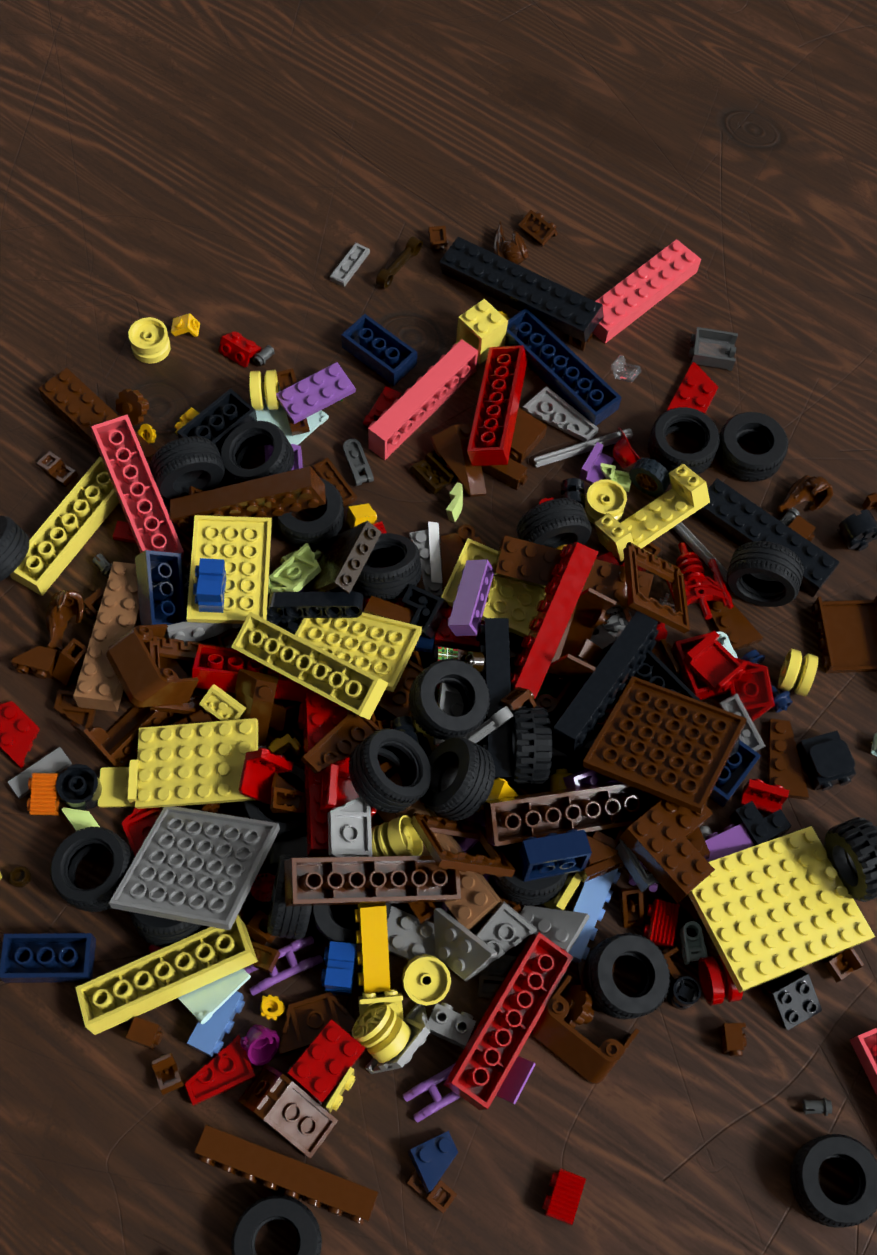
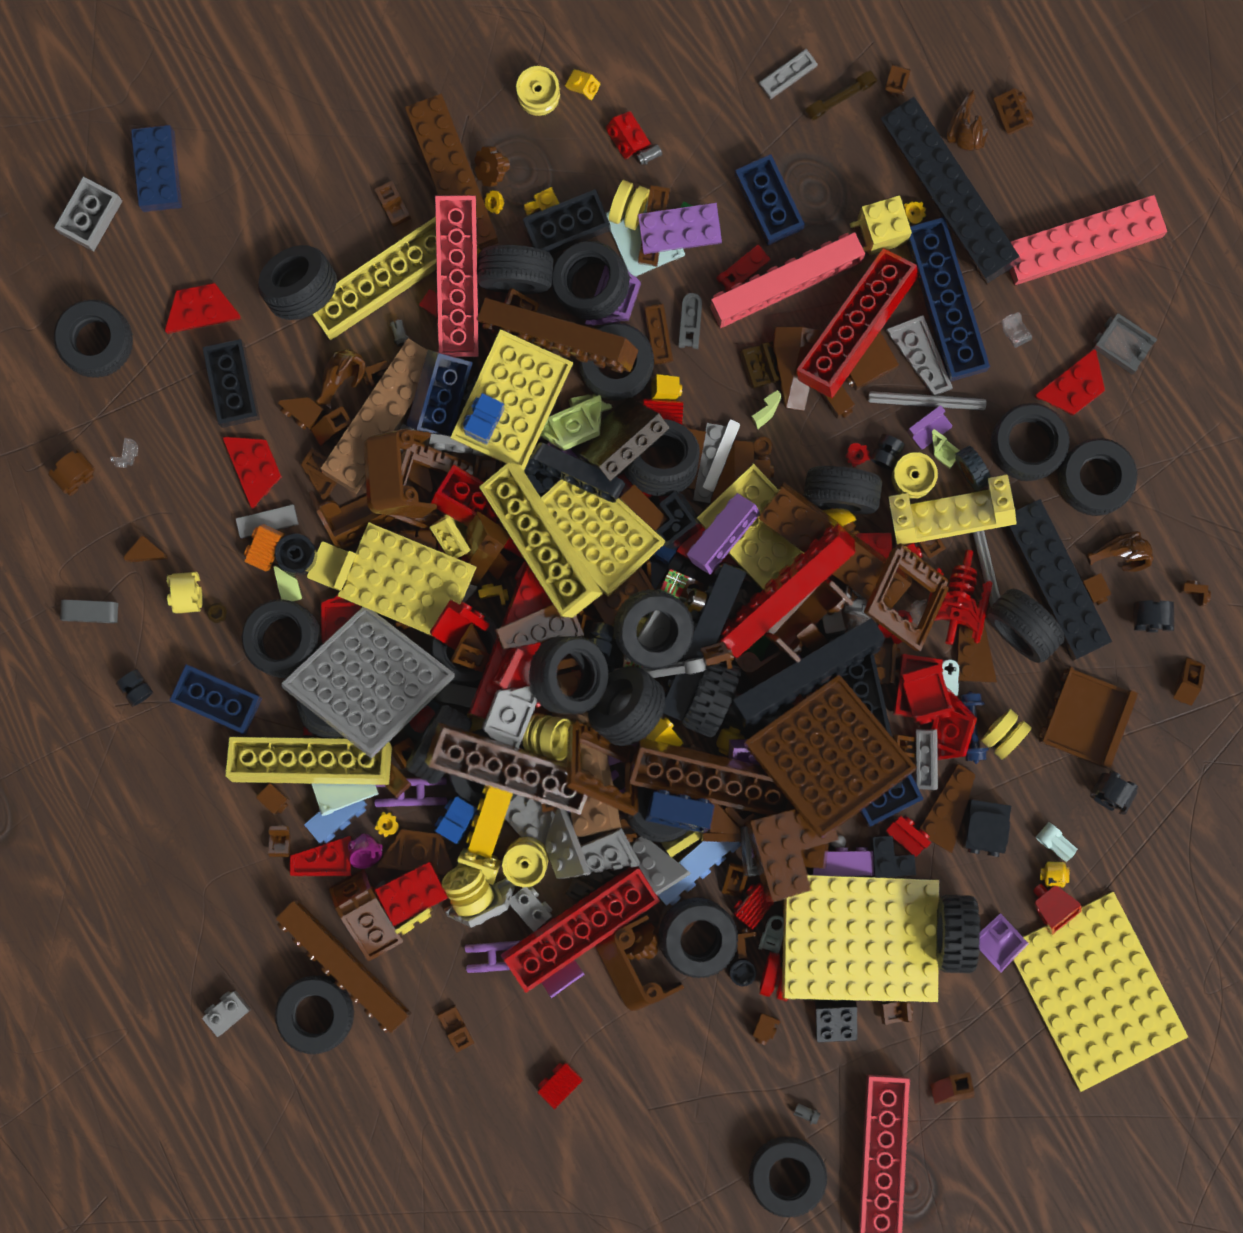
camera: 30 degrees right, 20 degrees up
dark blue wing [408,1131,458,1194] -> none
red piece [613,427,640,468] -> none
dark grey pin [780,507,800,526] -> none

